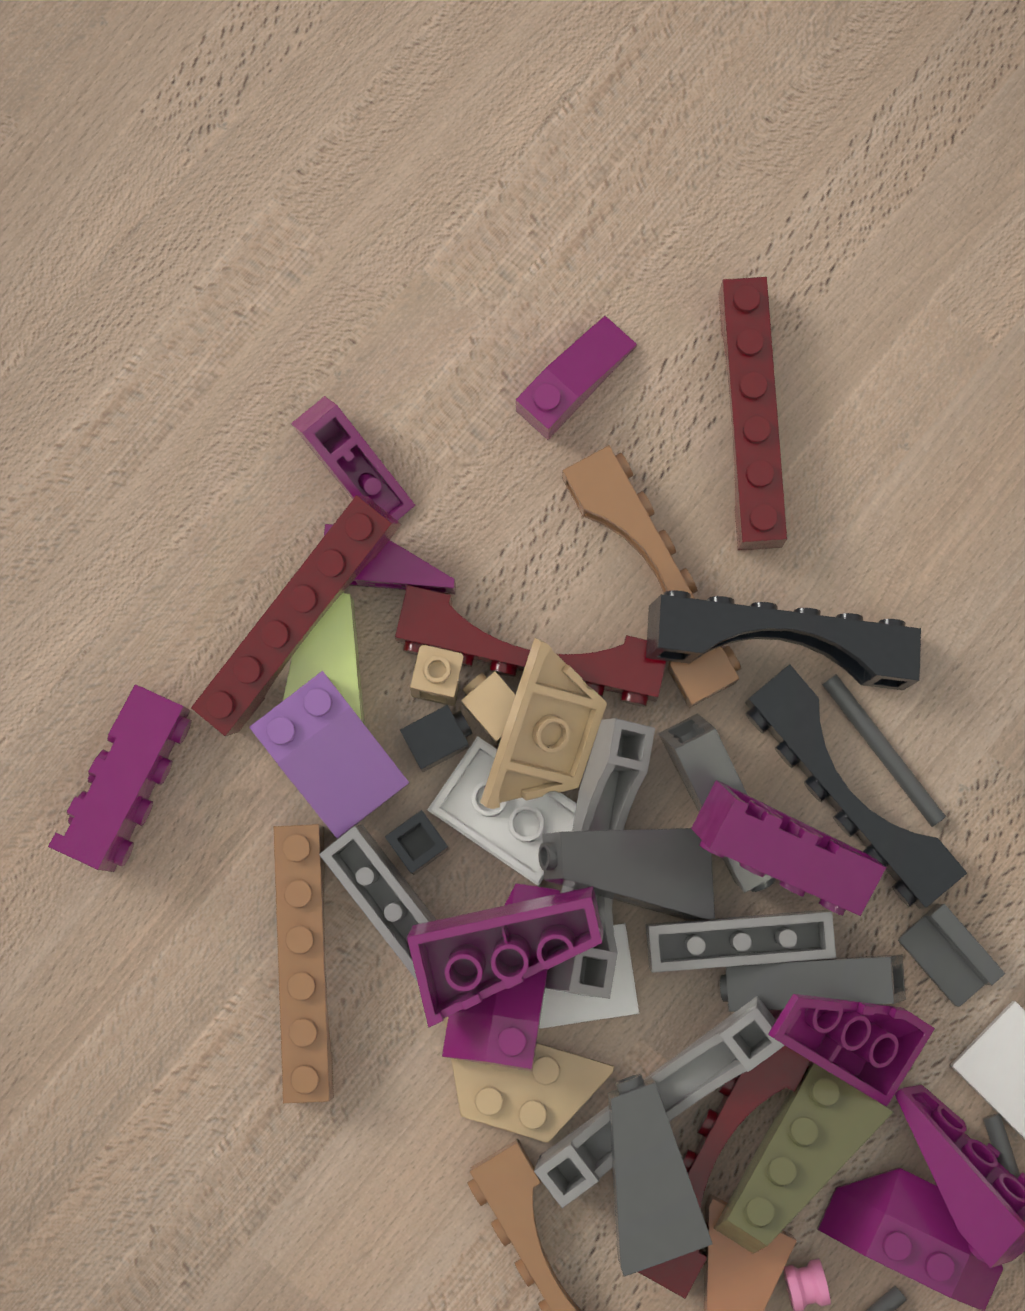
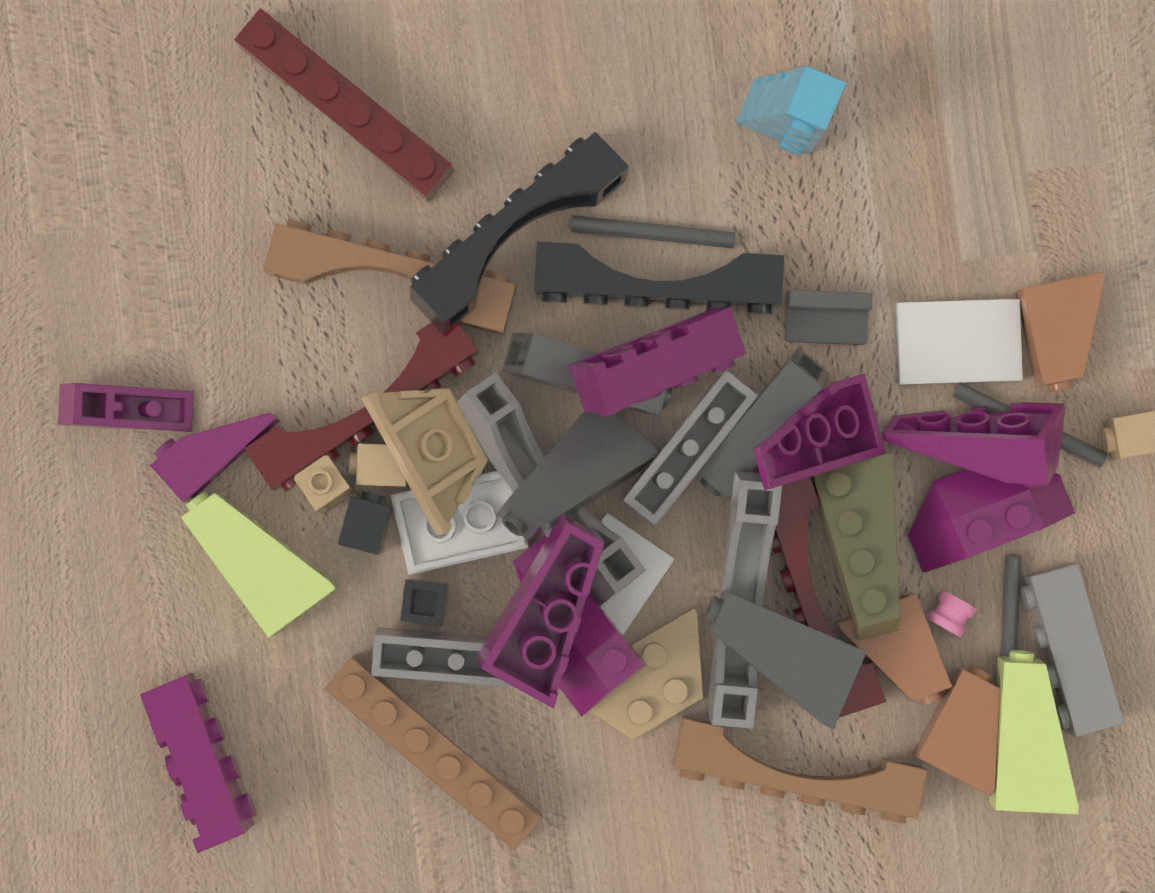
camera: 55 degrees left, 5 degrees up
dark red arch [191,495,402,736] -> none
medium lavender slope [249,671,409,839] -> none
magenta slope [516,316,637,440] -> none

